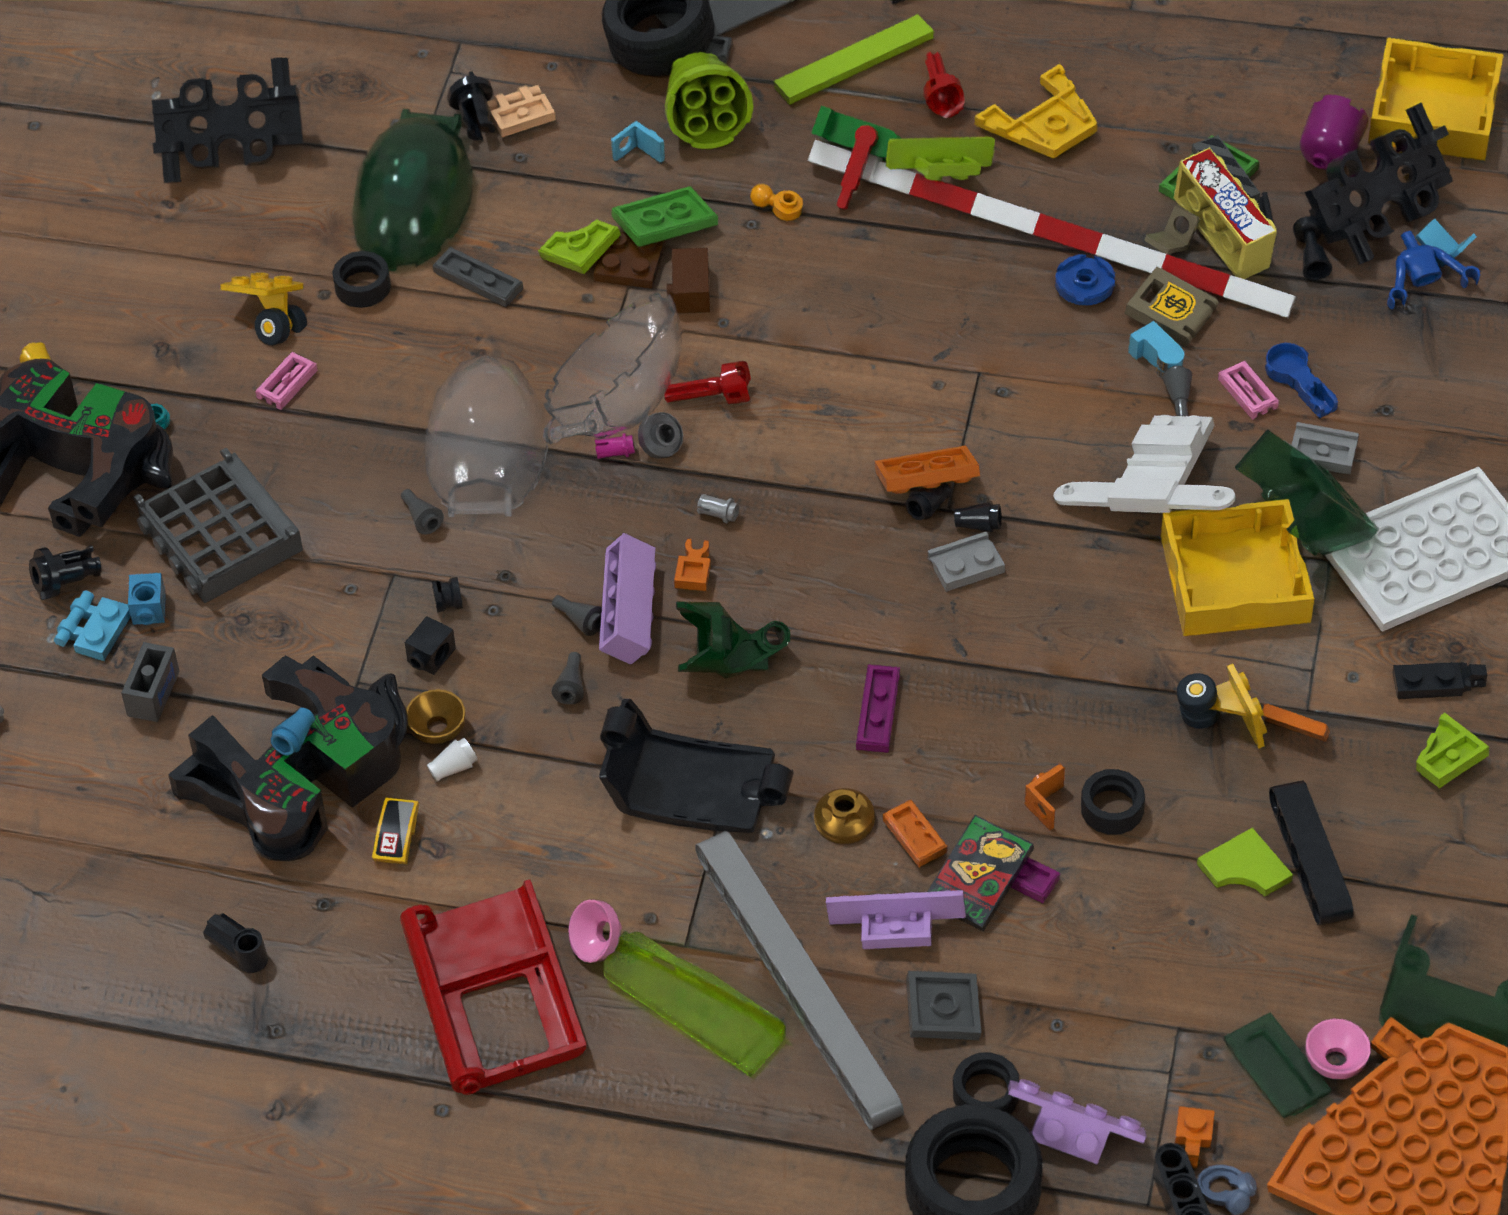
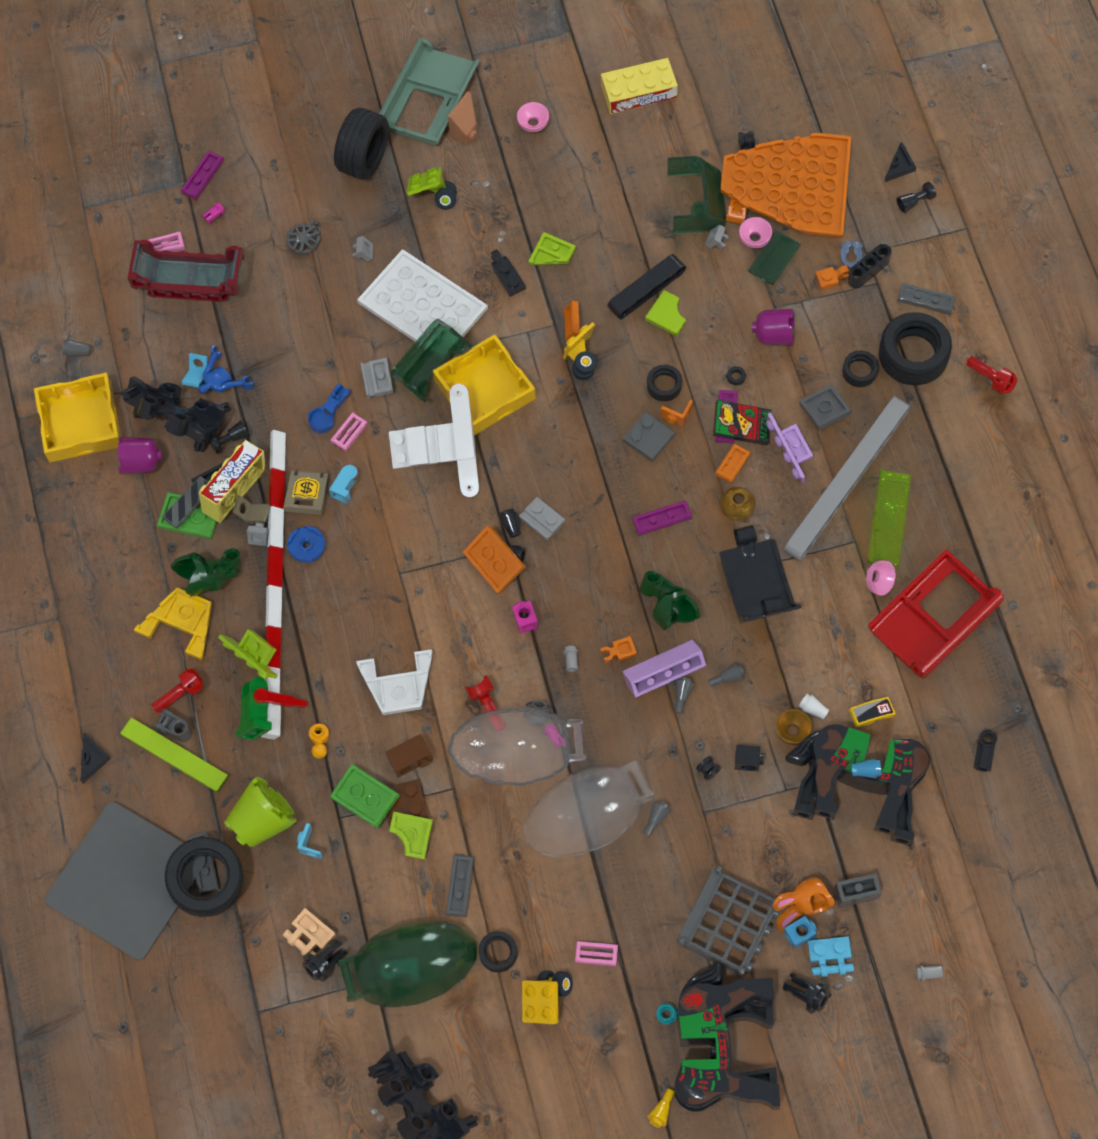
camera: 115 degrees left, 15 degrees up
lavender bracket [1008,1079,1146,1164] -> none
dark grey cone [1162,366,1193,416] -> none
none -> dark grey piece [152,709,192,742]
none -> dark green piece [171,548,241,597]
none -> light grey tile [247,522,268,546]
none -> white wing [356,649,432,715]
none -> dark pink brick [512,601,538,634]
none -> dark grey plate [623,412,675,462]
none -> light grey tile [705,225,729,249]
none -> black piece [726,366,746,386]
none -> magenta cylinder [752,309,794,346]
none -> orange piece [772,877,835,931]

